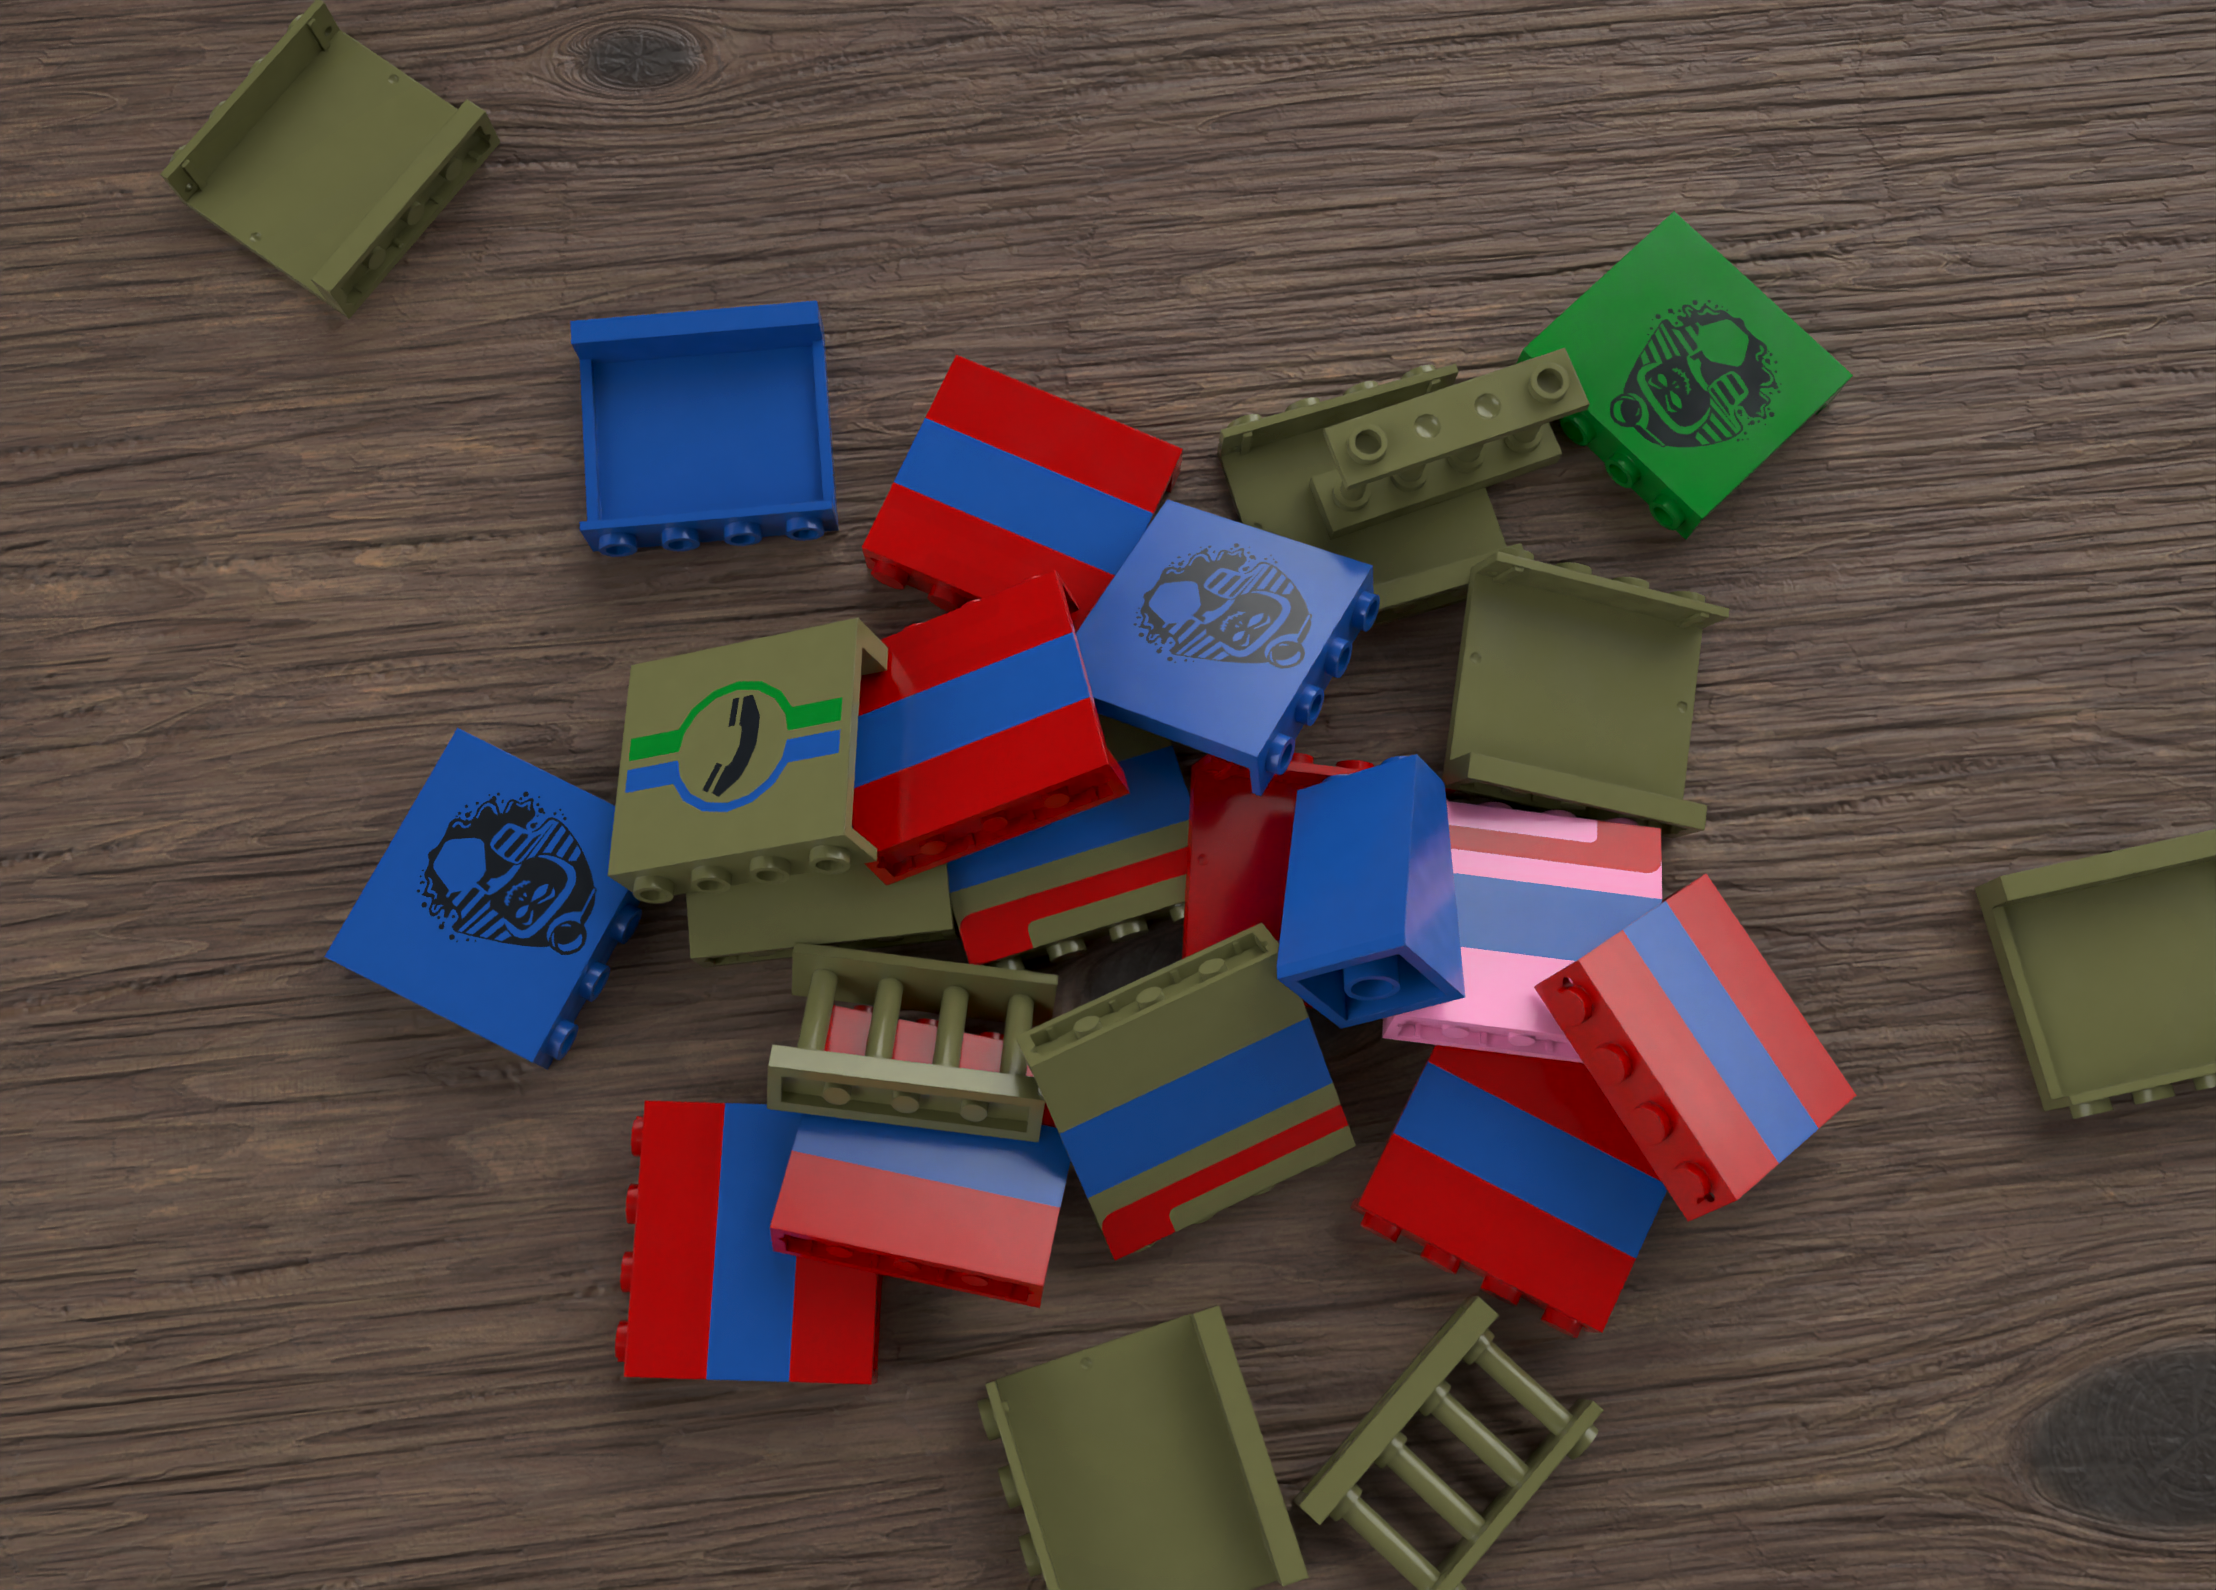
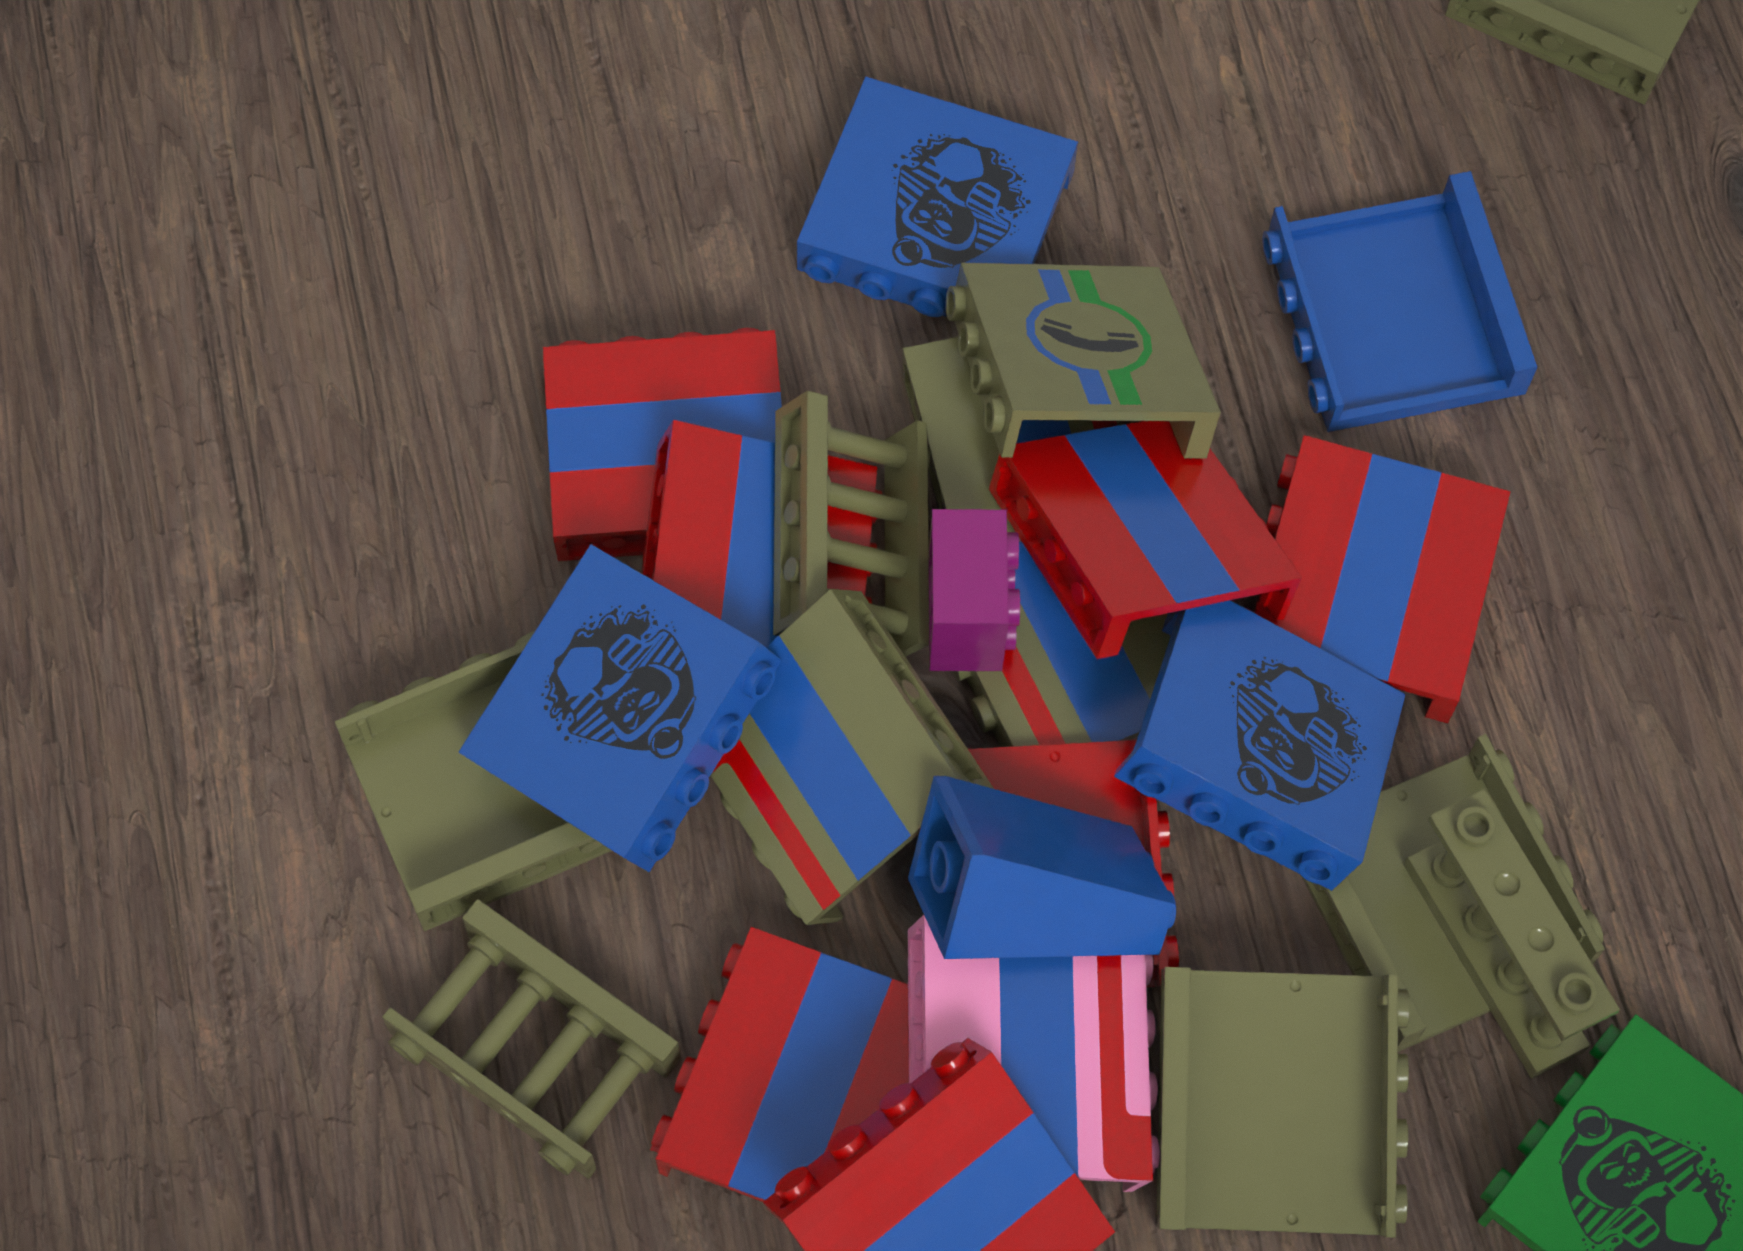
camera: 85 degrees right, 10 degrees down
none -> blue panel [459,544,782,872]
none -> magenta brick [928,509,1020,671]

